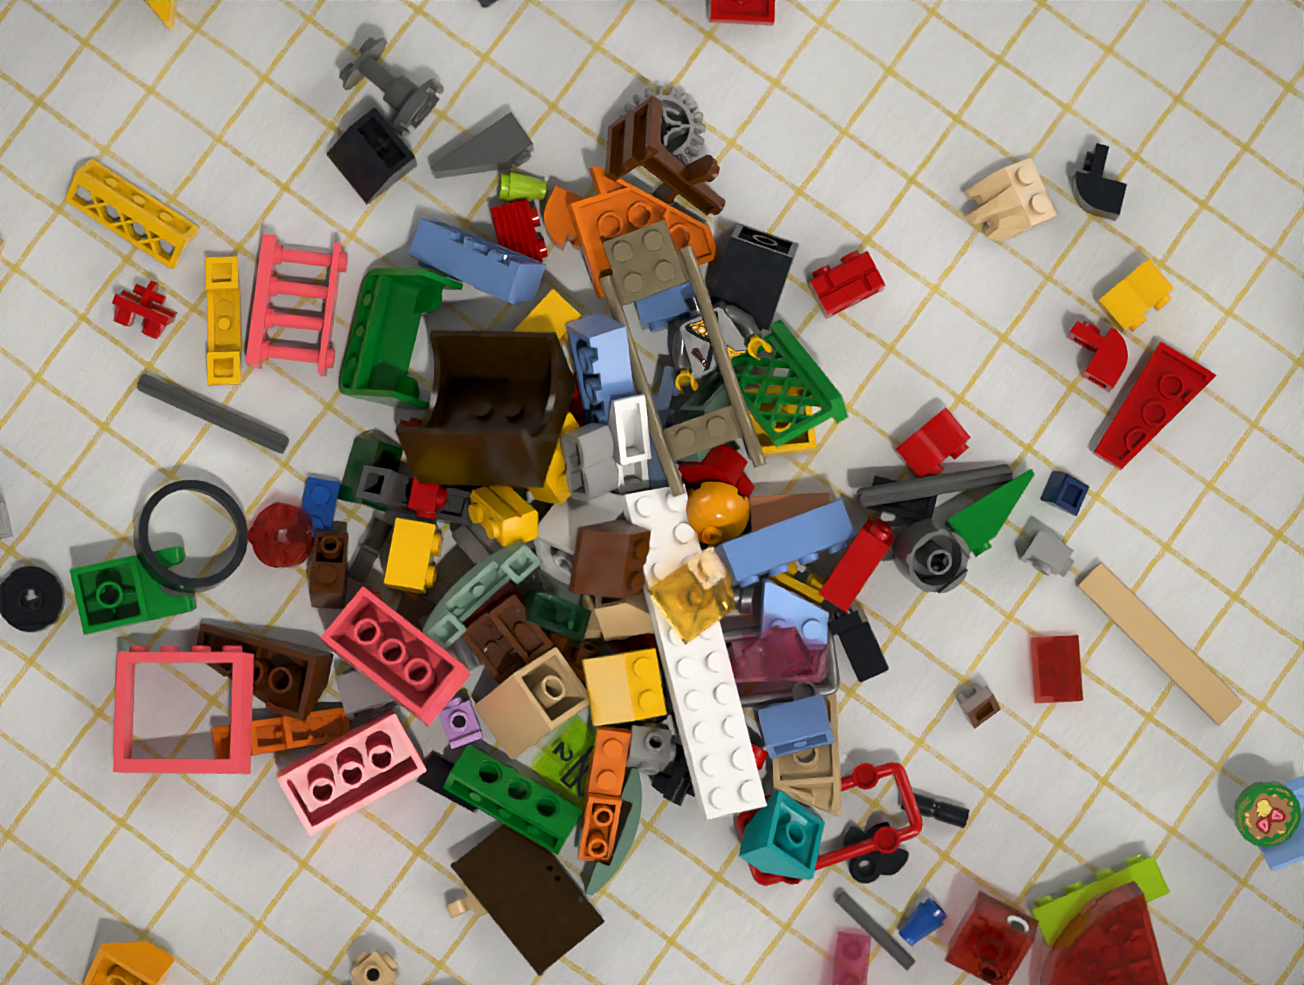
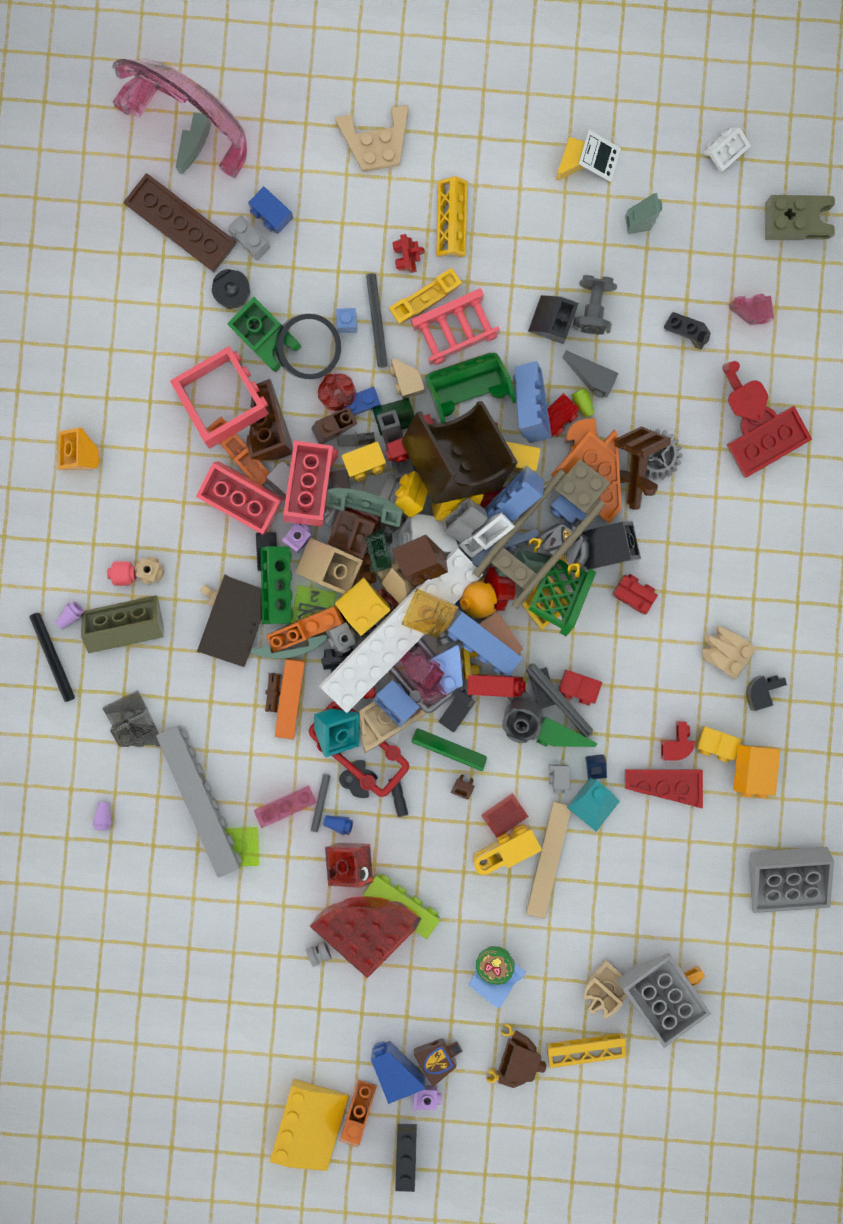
camera: 65 degrees right, 5 degrees up
none -> reddish brown pin [265,673,281,713]
none -> orange slope [275,658,305,740]
none -> medium blue brick [336,308,357,333]
none -> tan slope [389,358,425,399]
none -> green slope [411,728,487,771]
none -> yellow brick [473,824,542,875]
none -> teal slope [567,777,620,832]
none -> light orange brick [733,745,781,799]

